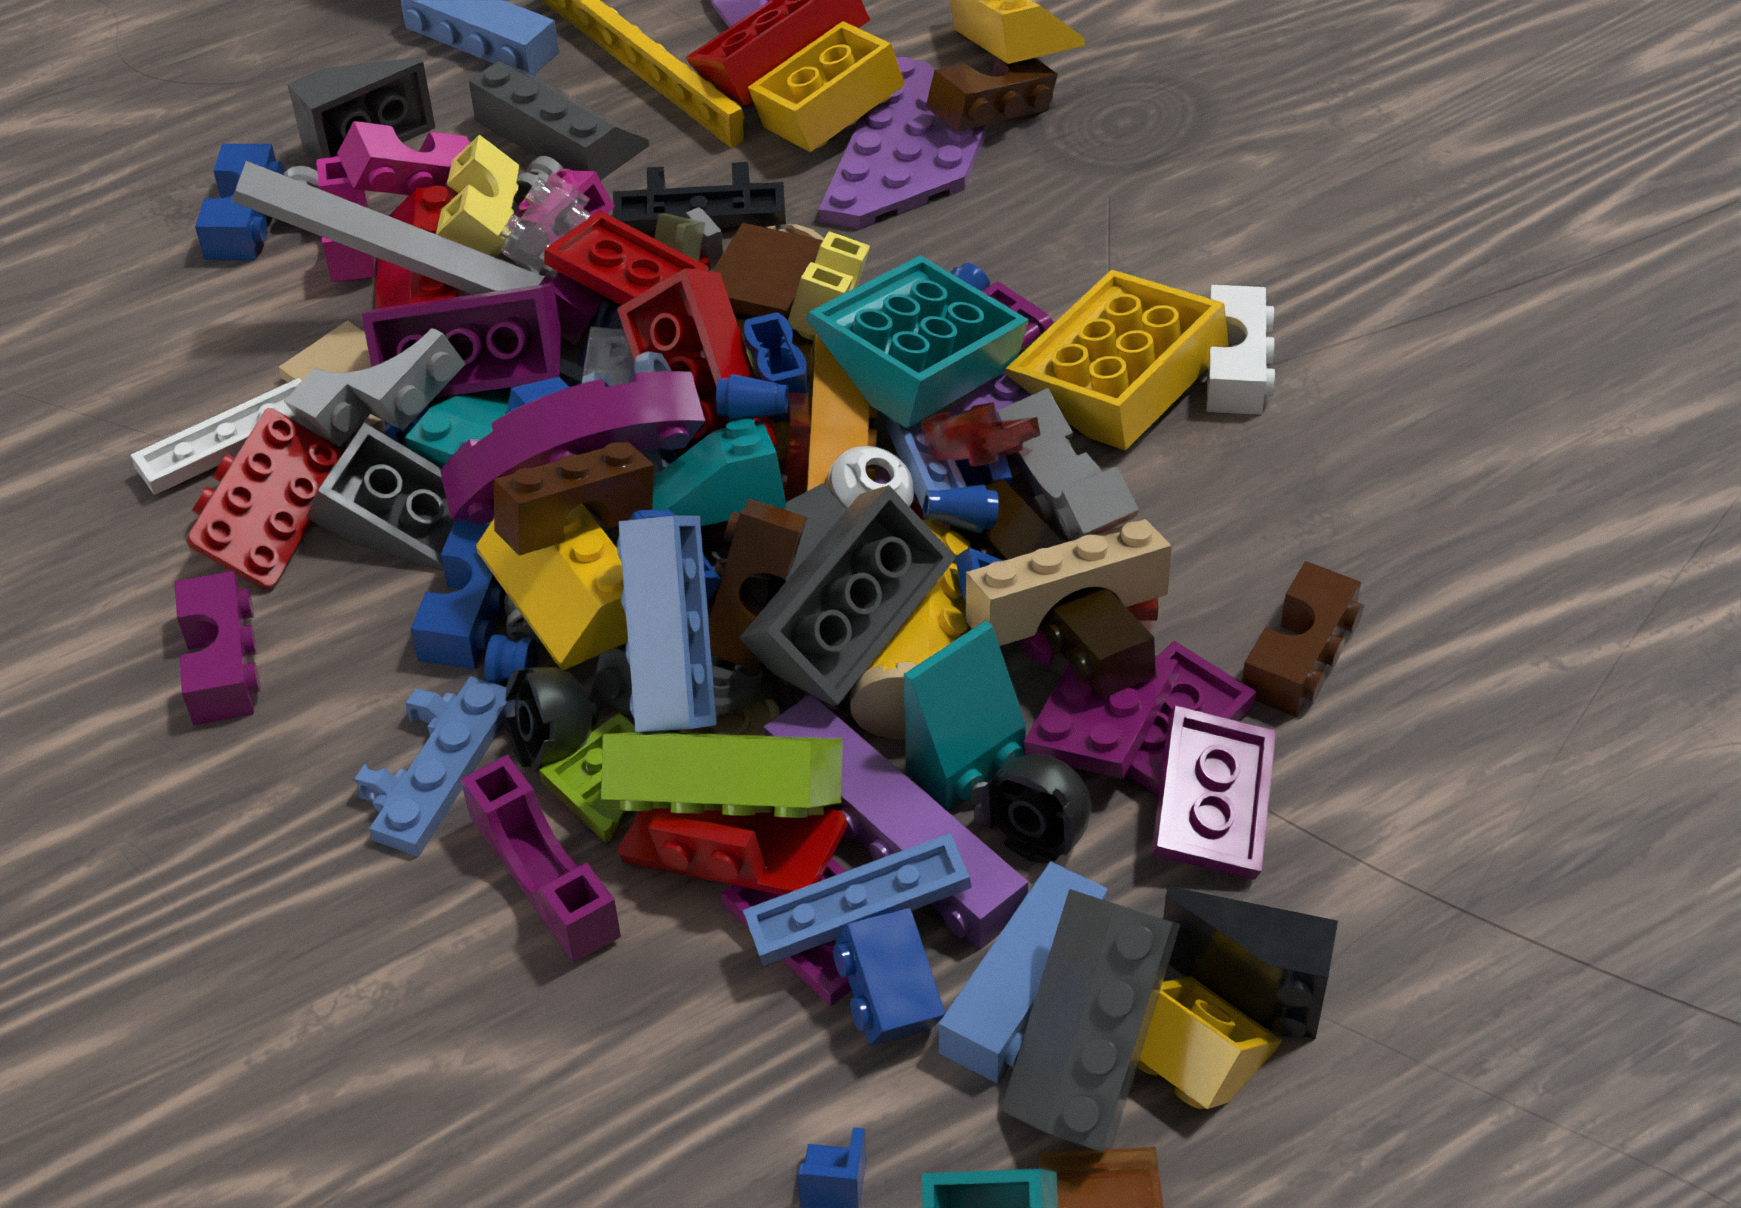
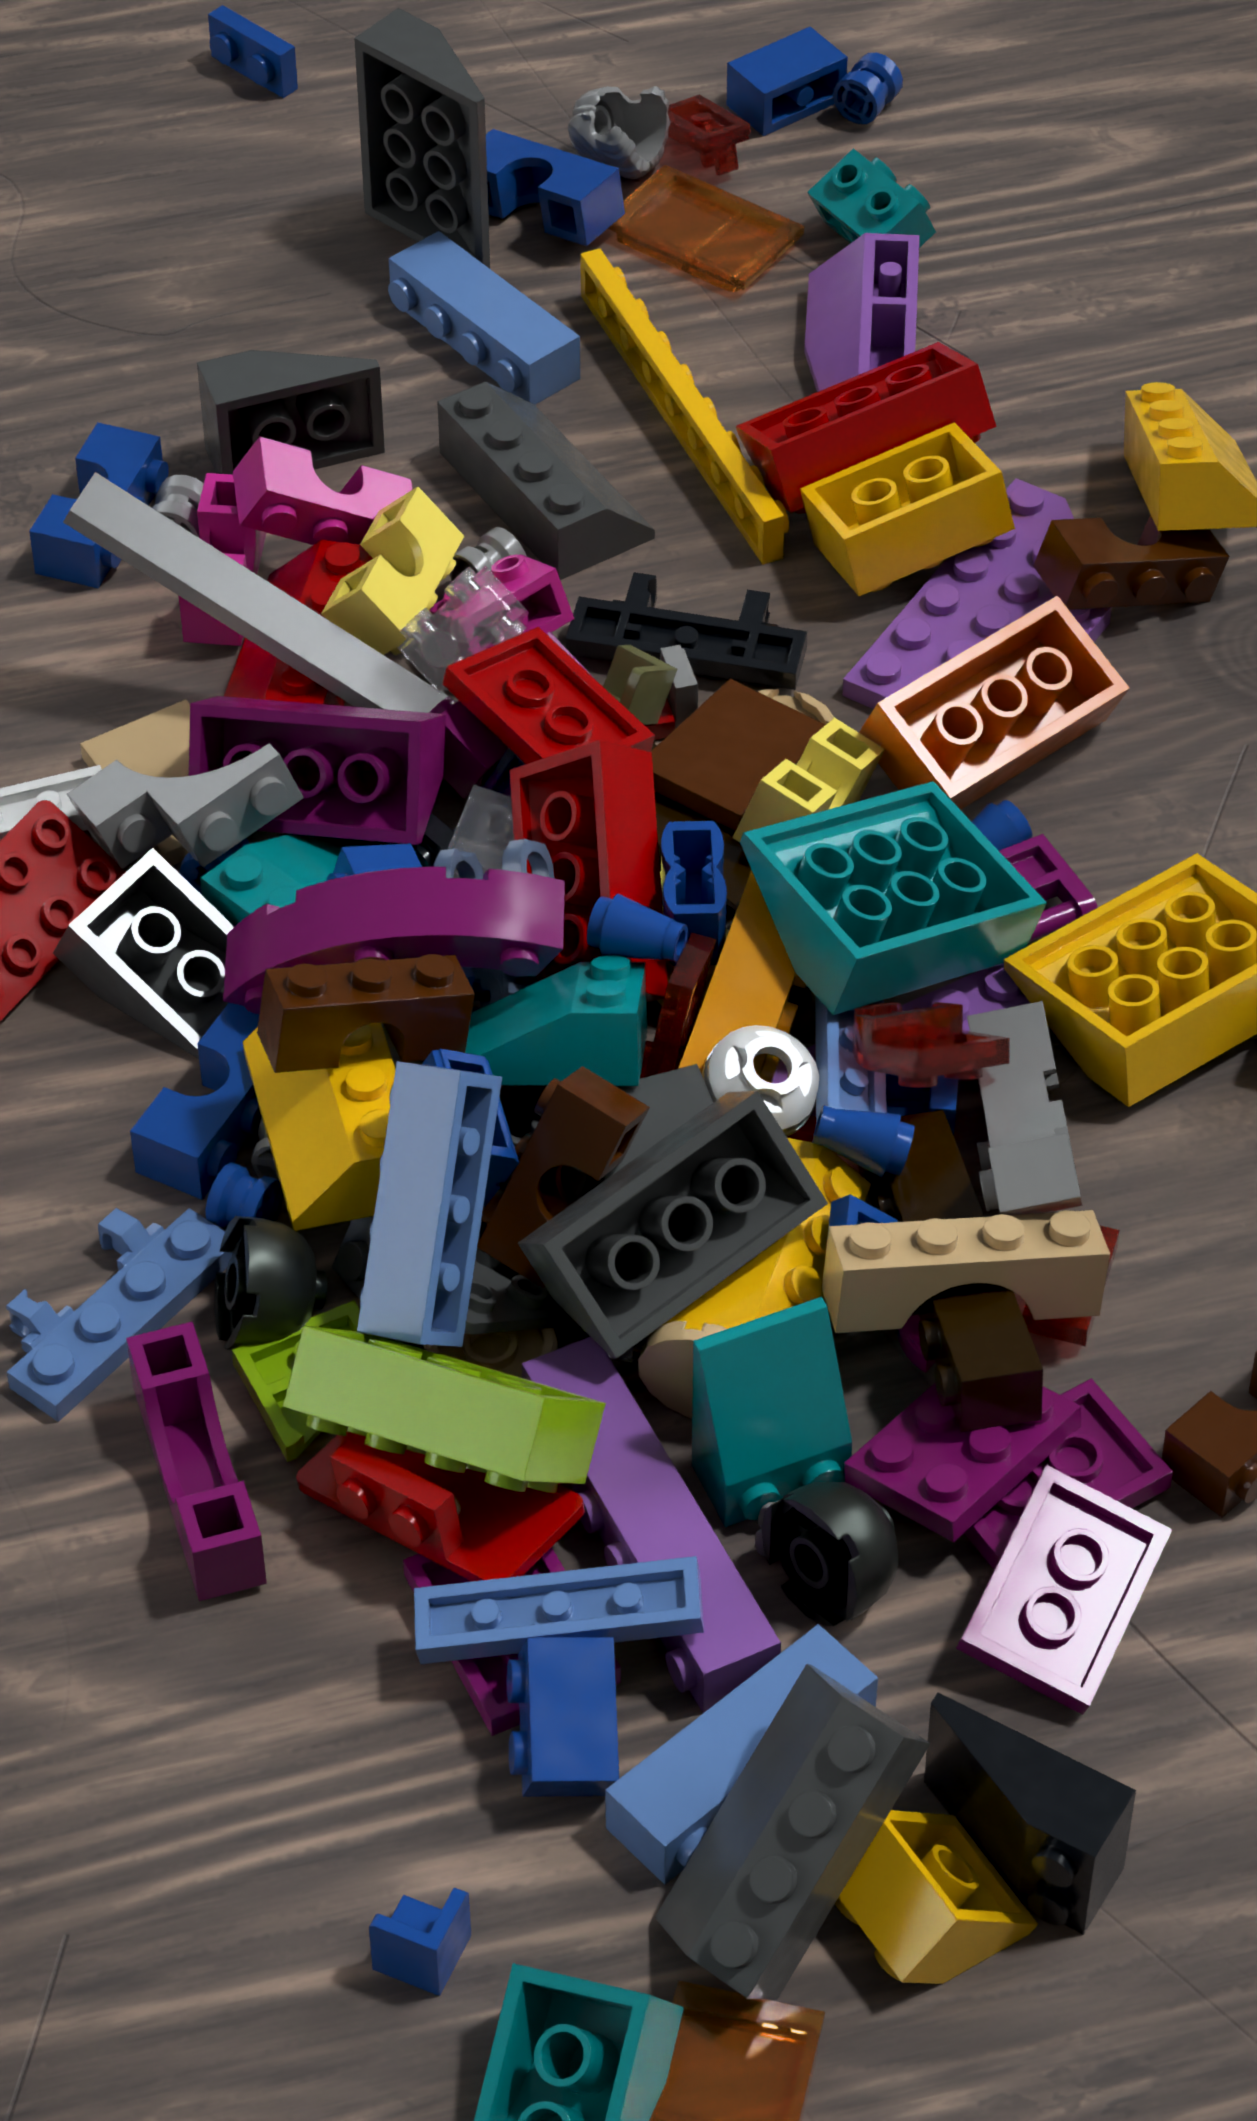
camera: 15 degrees right, 0 degrees up
none -> orange brick [859,595,1130,810]

